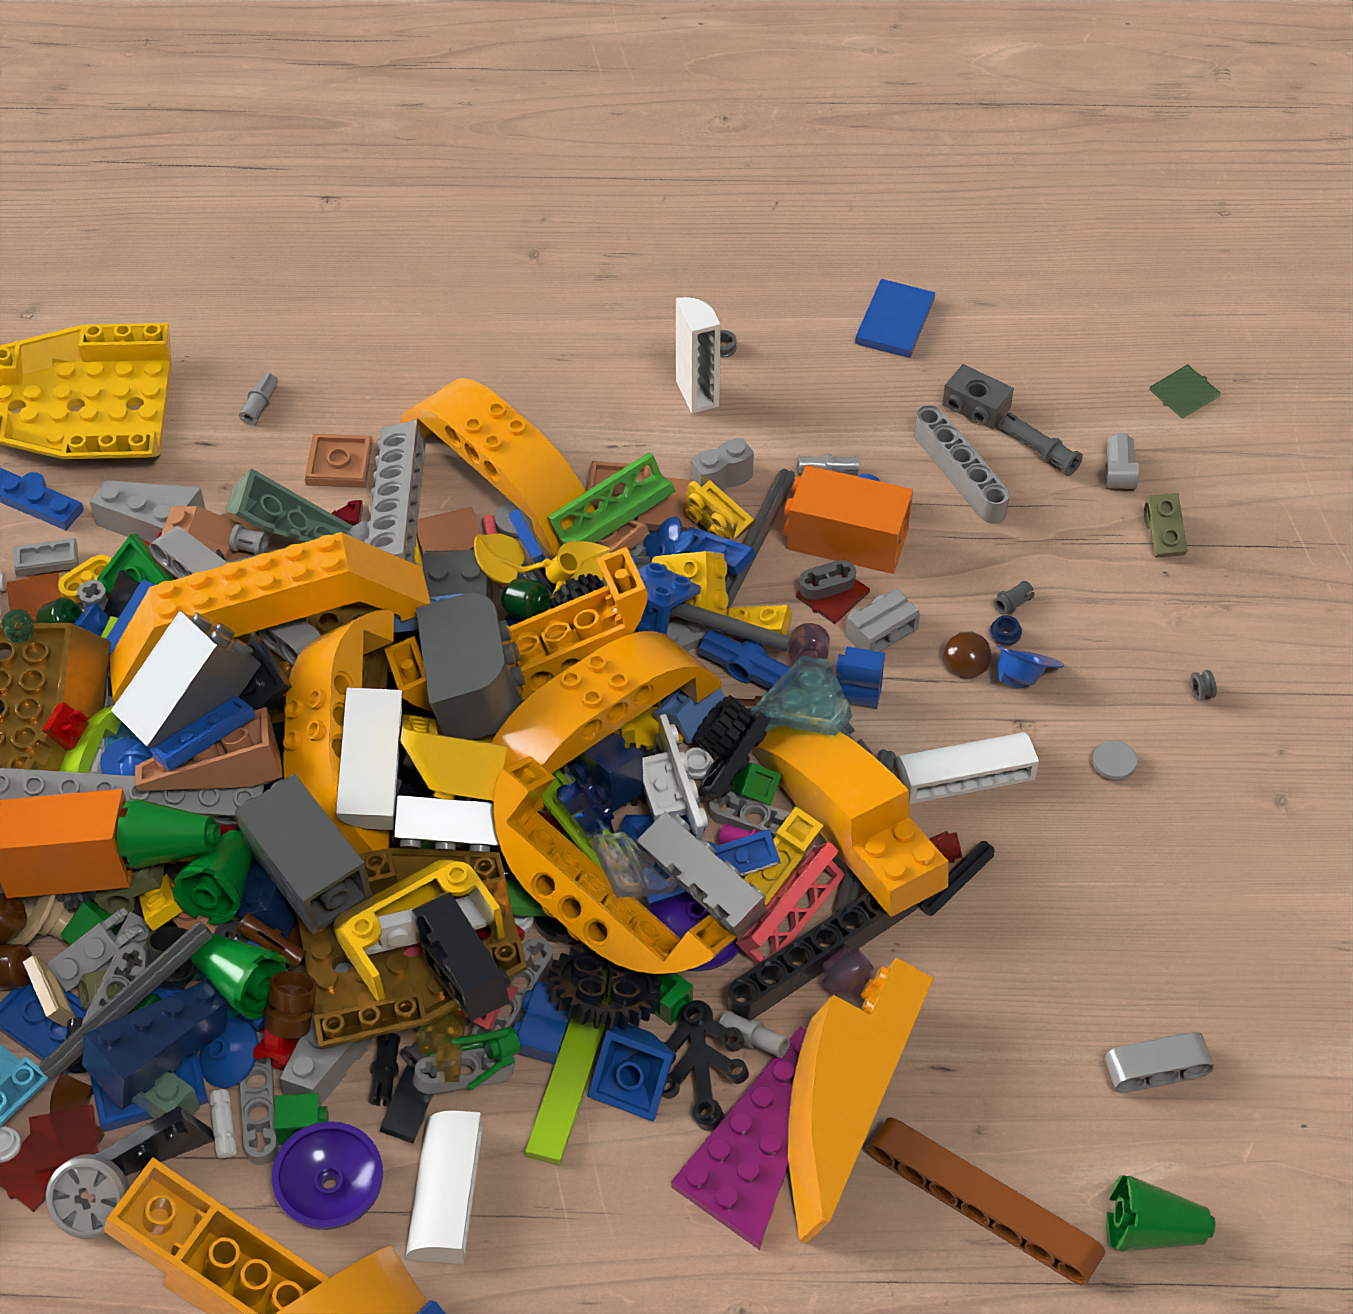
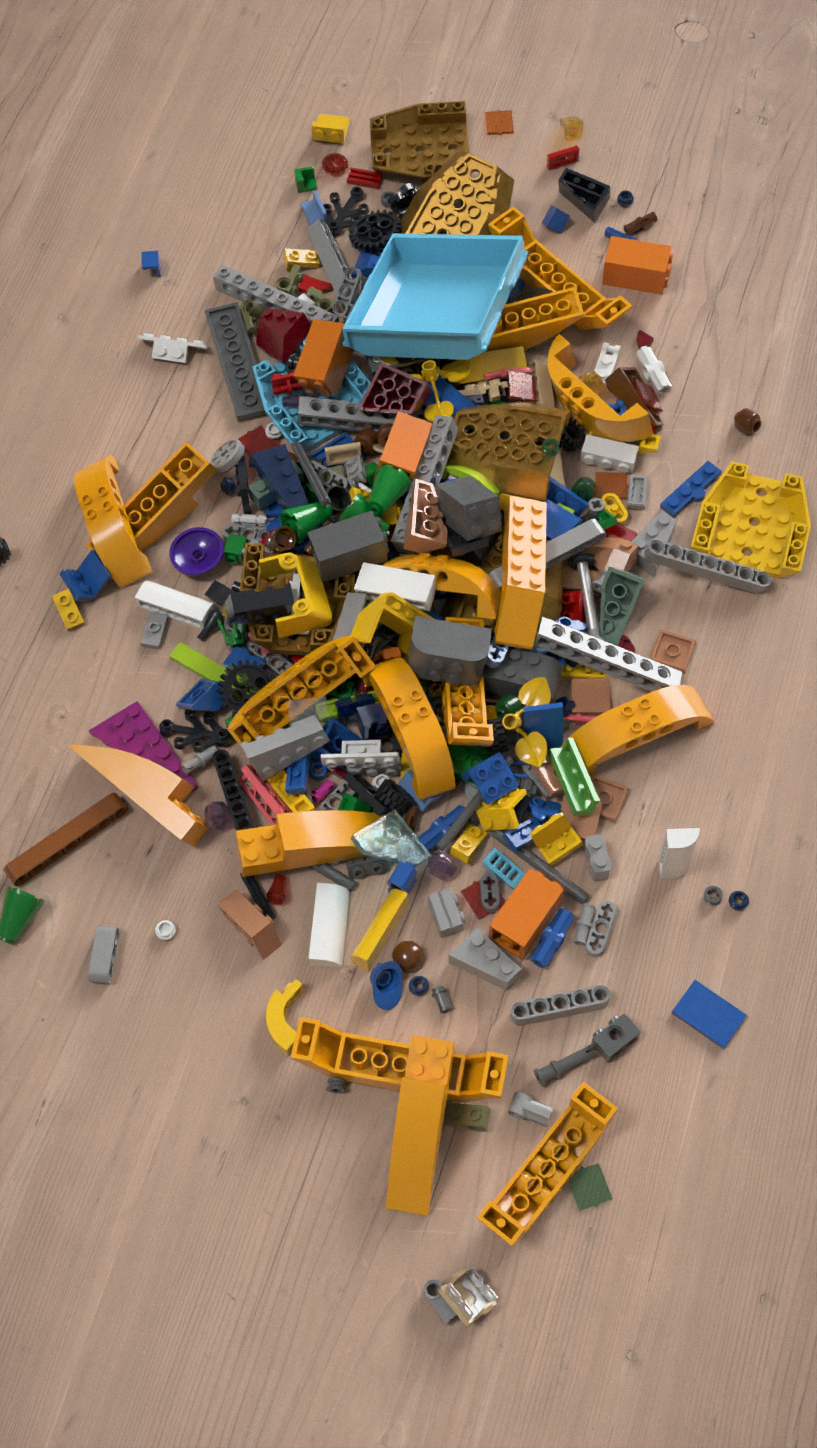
camera: 110 degrees right, 10 degrees up
red tile [42,702,89,751] -> none
blue tile [150,695,256,772] -> none
light grey axle [239,372,278,425] -> none
light grey piece [1093,741,1137,780] -> none
none -> light grey plate [141,611,169,649]
none -> white plate [155,920,176,940]
none -> black cone [197,609,225,642]
none -> nougat wedge [218,889,282,960]
none -> yellow arch [266,979,304,1056]
none -> light orange slope [291,1017,508,1102]
none -> yellow brick [350,889,408,971]
none -> light orange slope [386,1035,456,1216]
none -> light grey wedge [448,928,521,991]
none -> light orange slope [476,1082,618,1247]
none -> medium azure slope [482,848,525,890]
none -> light grey beam [586,900,616,957]
none -> light grey beam [644,539,771,594]
none -> dark blue plate [728,891,749,911]

